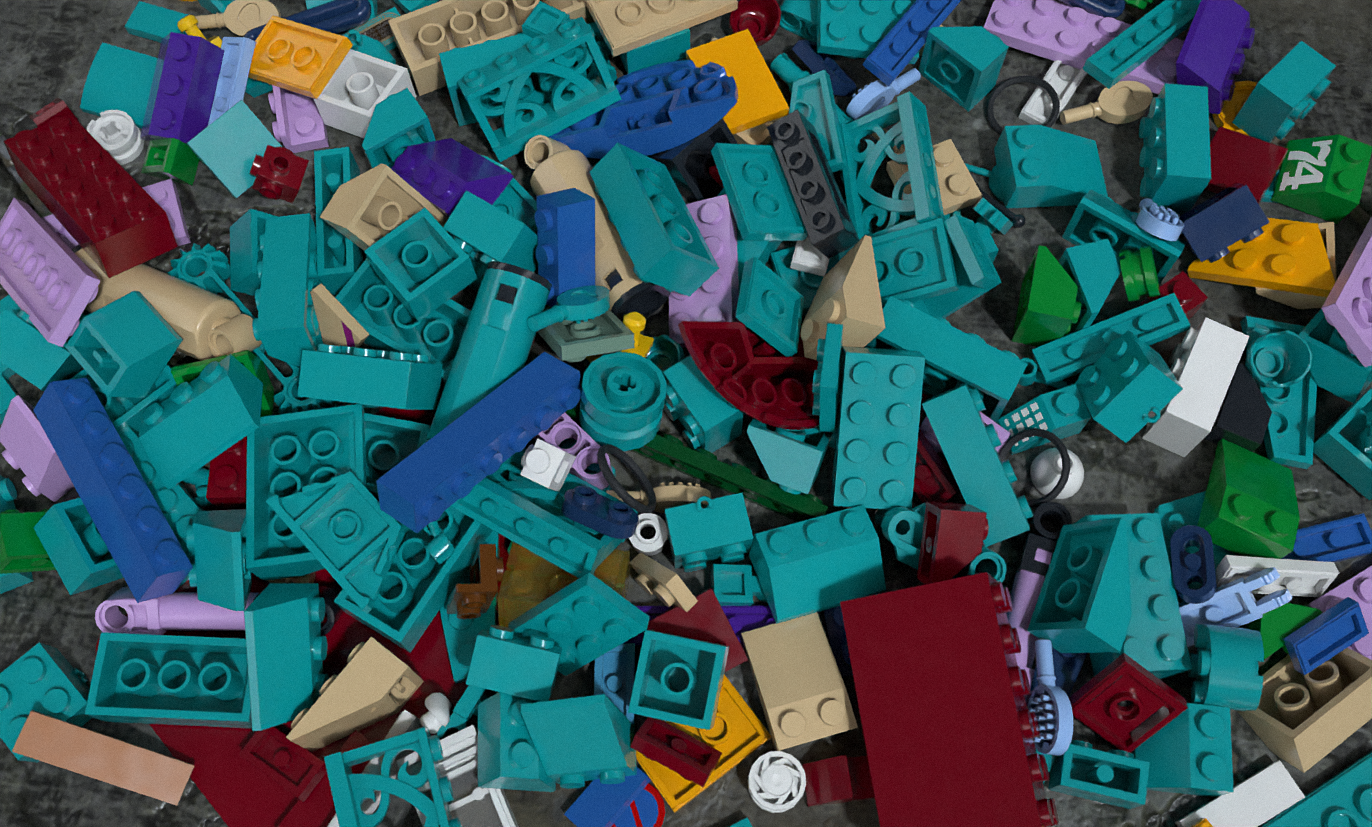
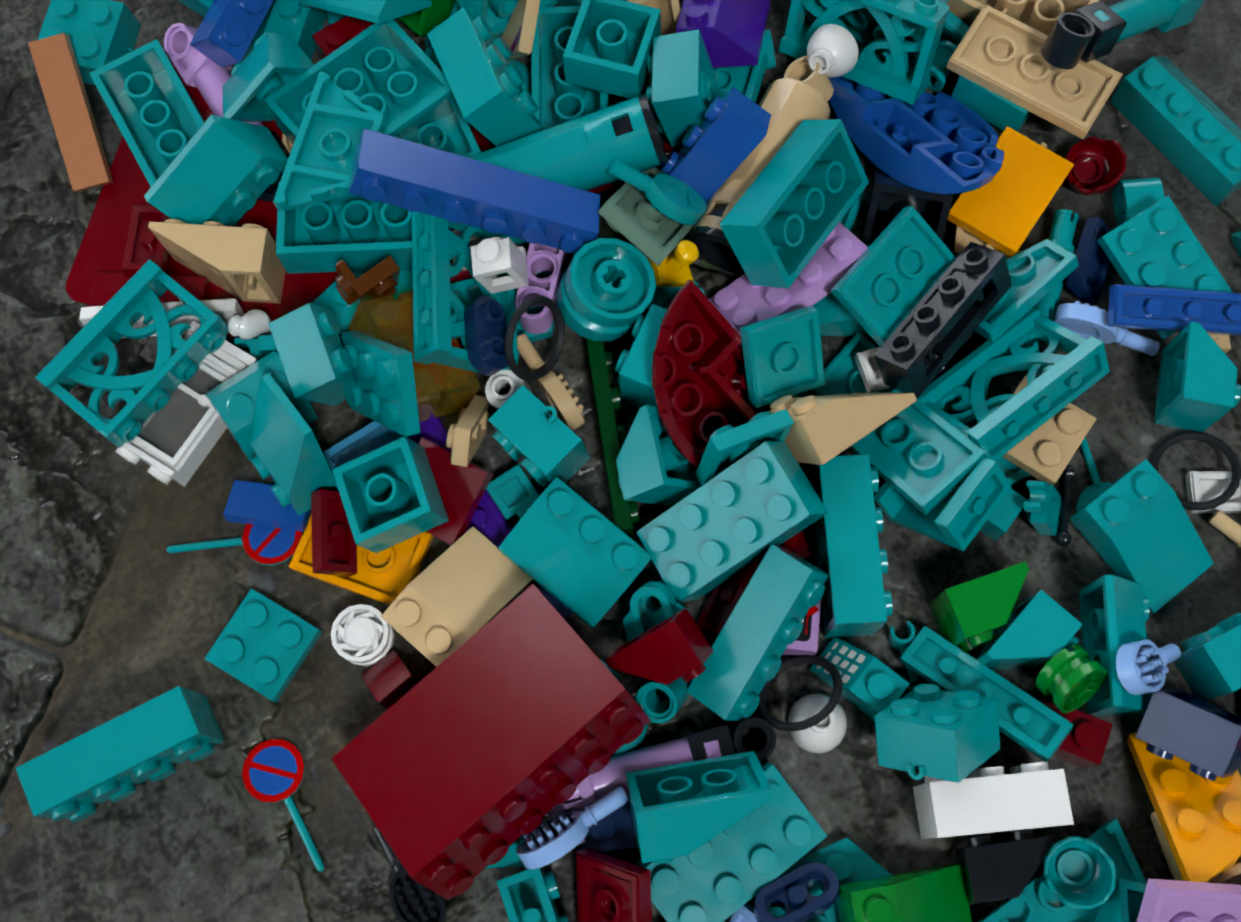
camera: 60 degrees right, 5 degrees up
teal hand [425,520,455,564] -> none
none -> white brick [807,24,859,78]

